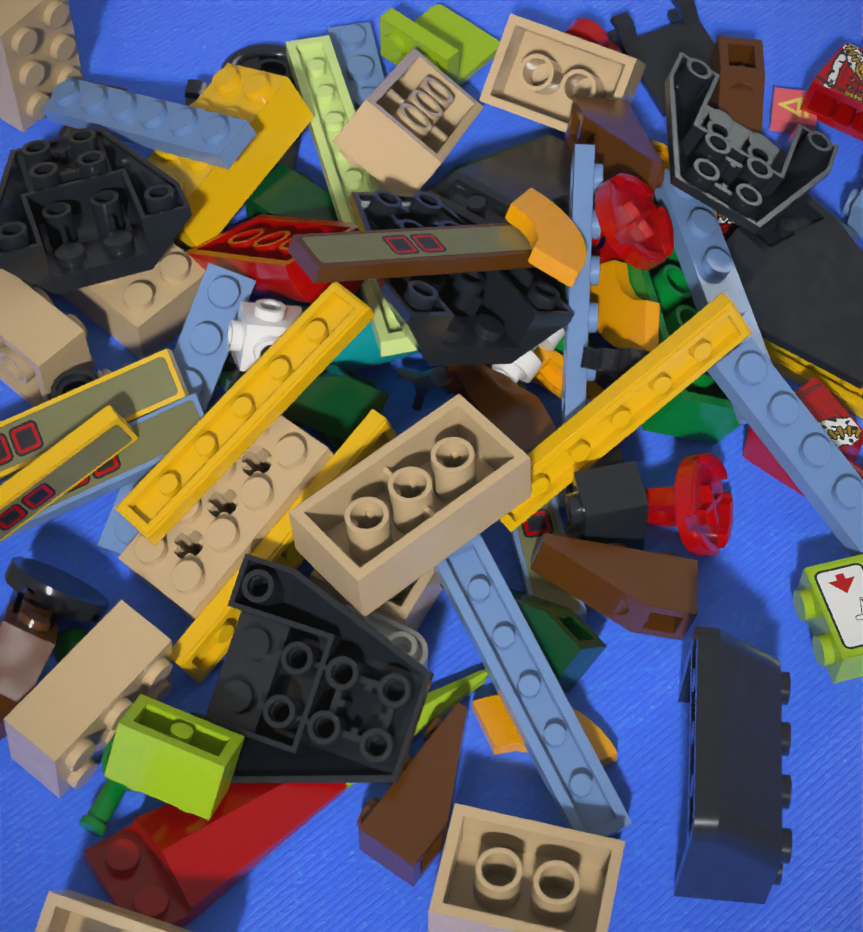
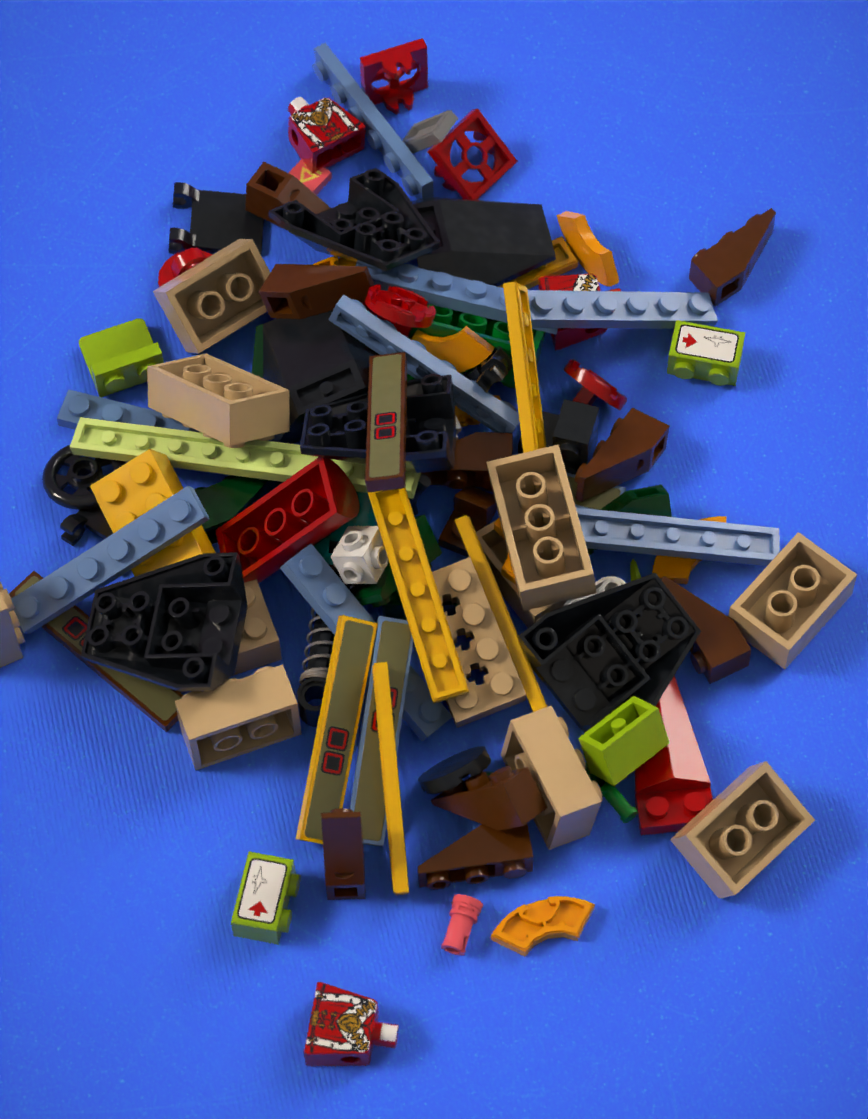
camera: 60 degrees left, 5 degrees up
light orange tile [505,188,587,287] -> none
black windscreen [674,626,792,904] -> none

